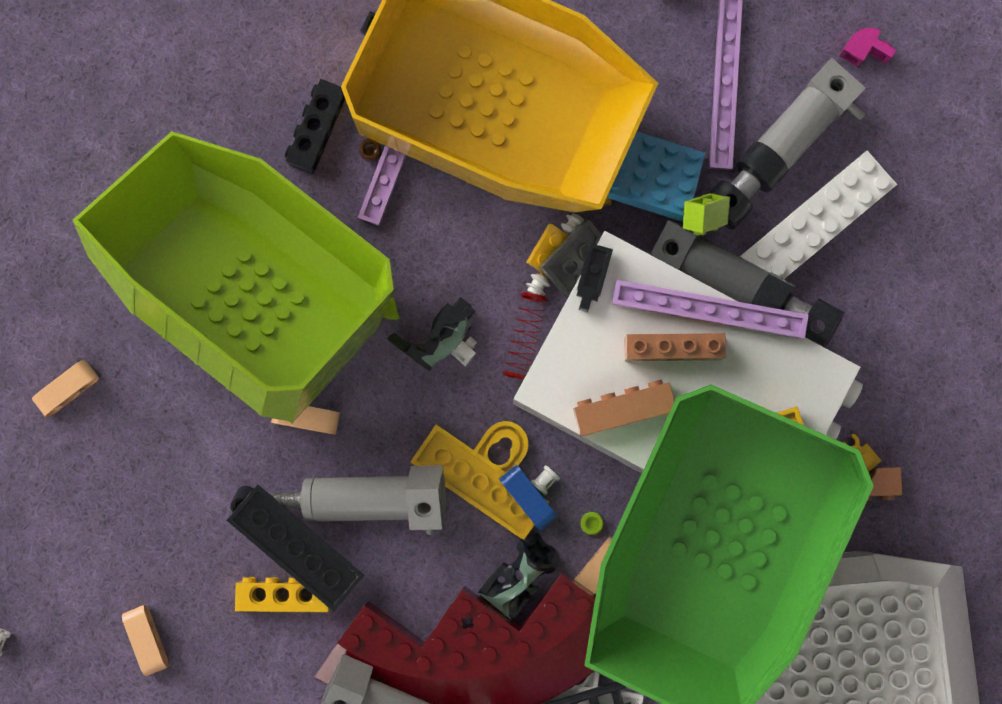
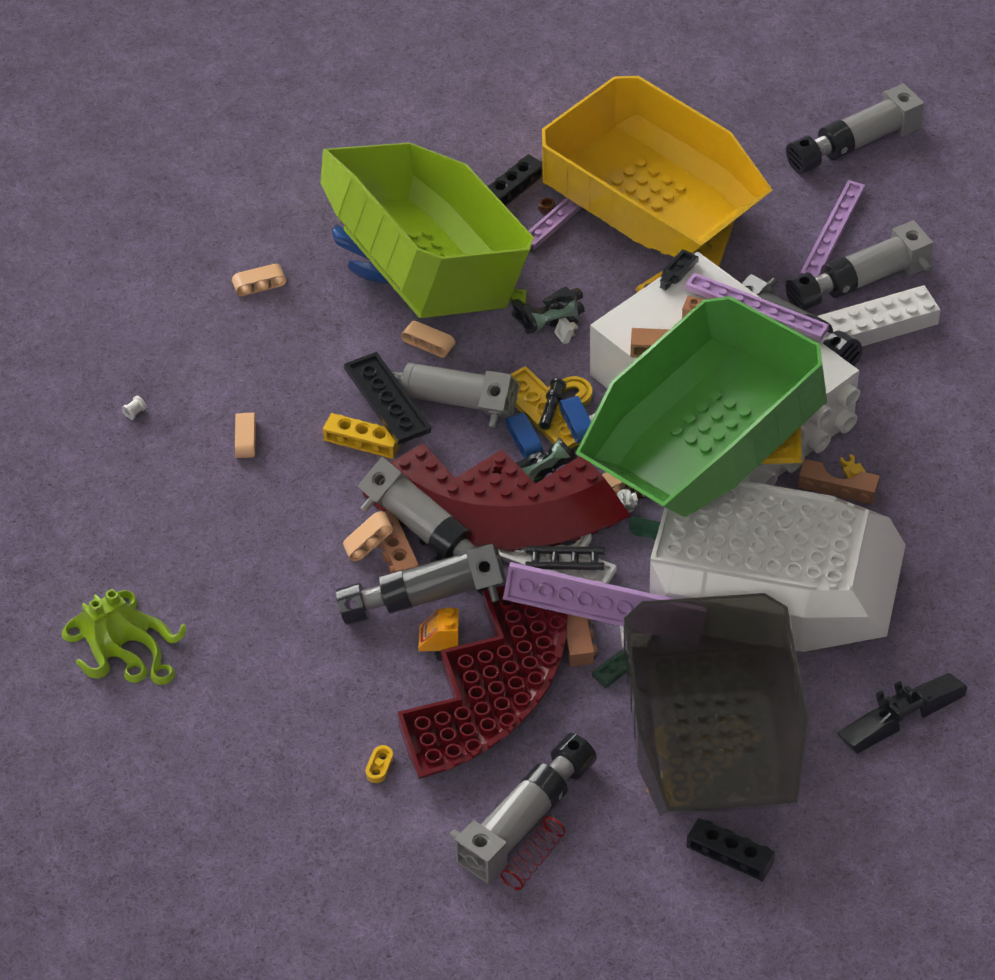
camera: 20 degrees right, 35 degrees down
dark azure plate [607,132,705,222] -> none
lime brick [683,193,730,235] -> none
dark pink brick [839,28,896,67] -> none
none -> blue beam [505,412,544,458]
none -> black pin [538,378,566,430]

